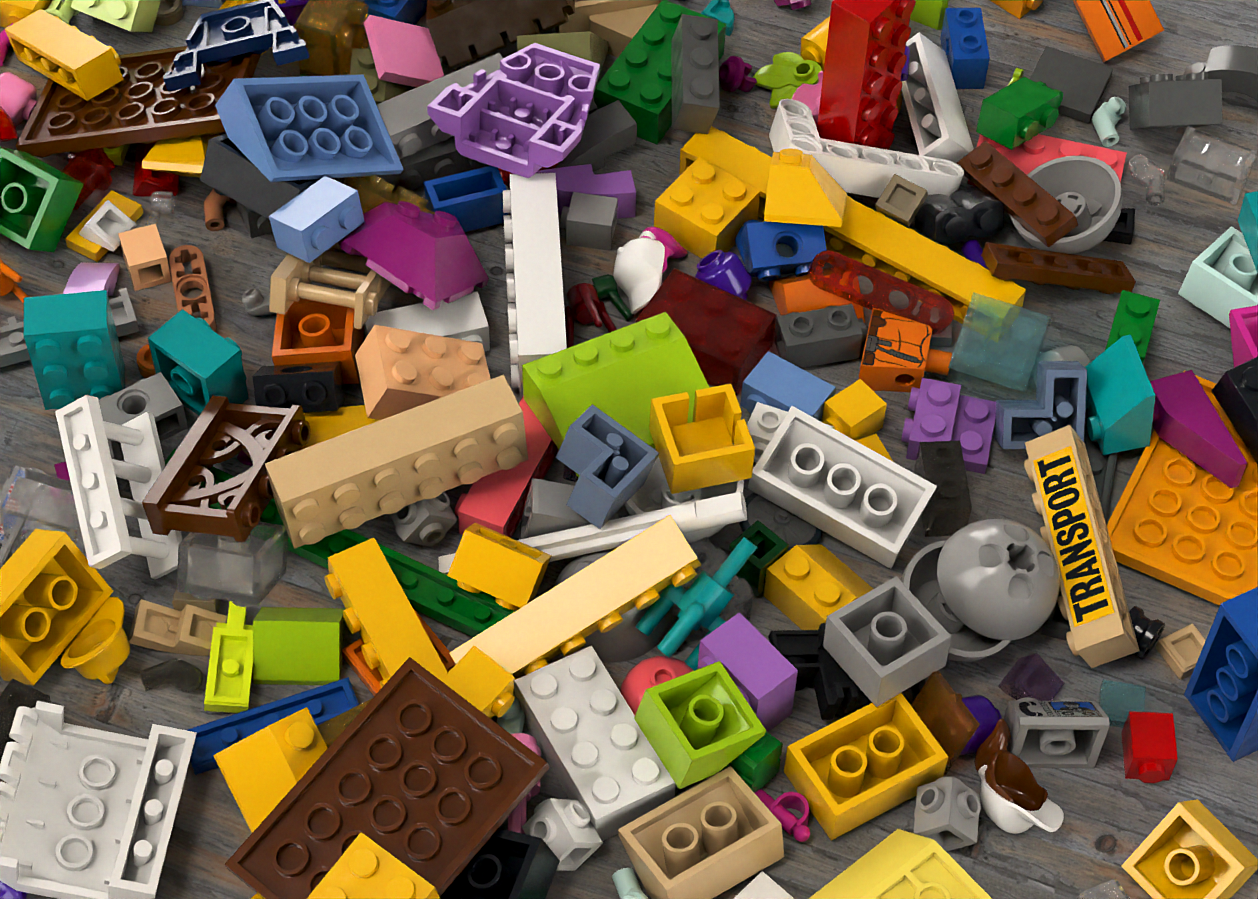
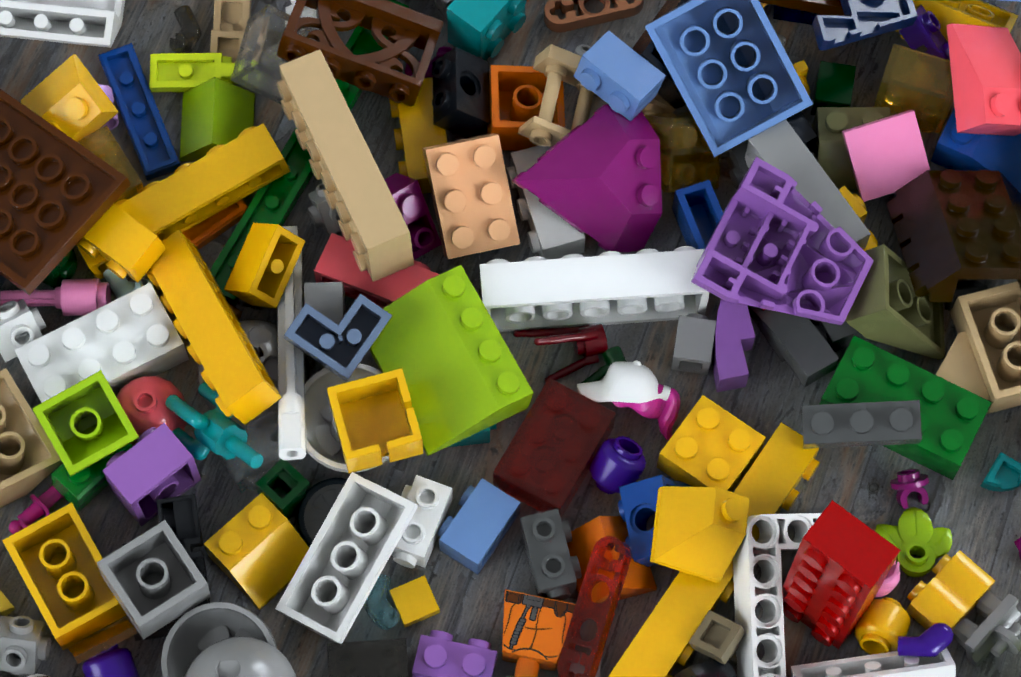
camera: 90 degrees right, 15 degrees up
yellow brick [822,379,887,440] -> none

